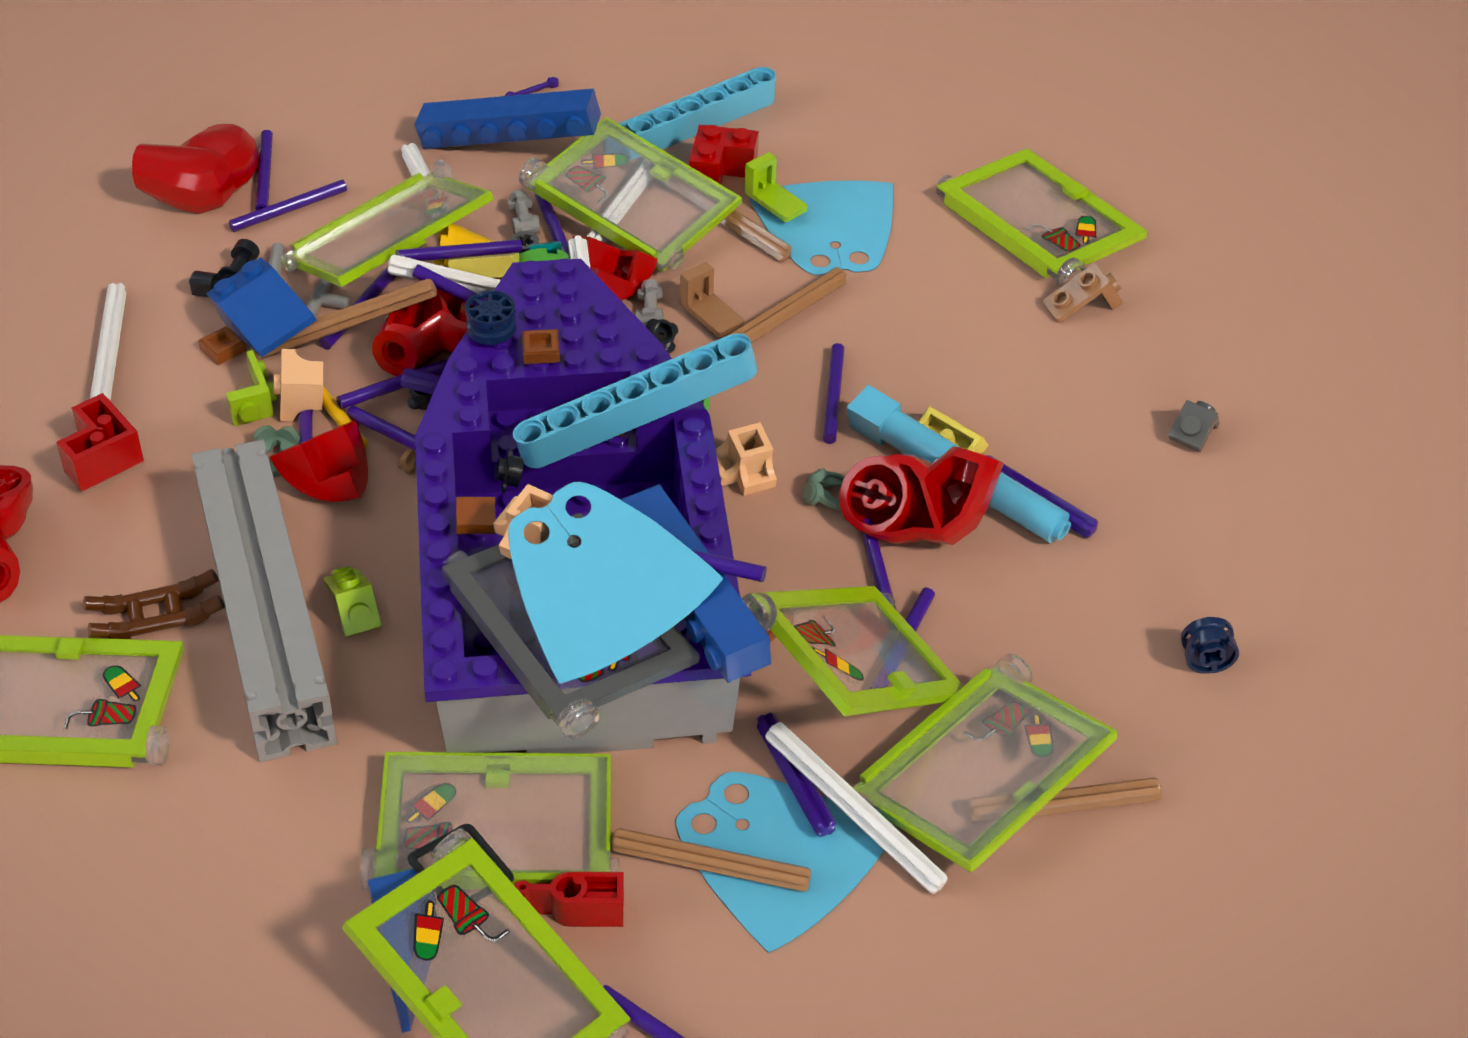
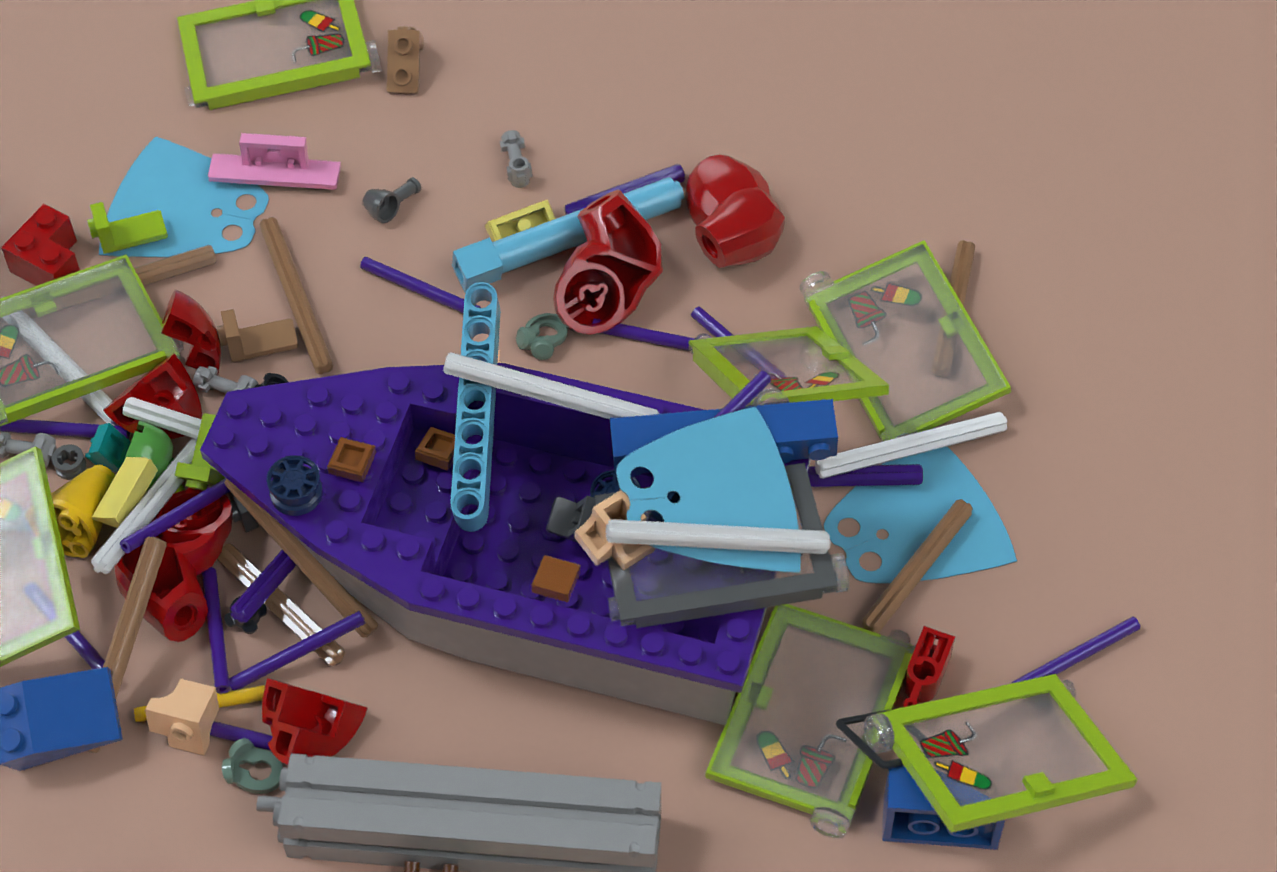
camera: 65 degrees left, 10 degrees up
dark orange tile [198,326,246,365] -> none
lime bracket [226,350,277,426] -> none
light grey piece [306,279,350,317] -> none
lime bracket [323,566,382,637] -> none
dark purple bar [395,240,522,261] -> none
black plate [494,447,523,493] -> none
dark grey bracket [1168,400,1220,452] -> none
dark blue wheel [1181,617,1239,674] -> none
none -> red brick [161,289,221,376]
none -> bright pink bracket [208,133,341,190]
none -> dark grey bar [363,177,421,223]
none -> white axle [443,352,659,419]
none -> light grey bar [500,130,532,188]
none -> white axle [606,519,830,554]
none -> red piece [685,154,785,268]

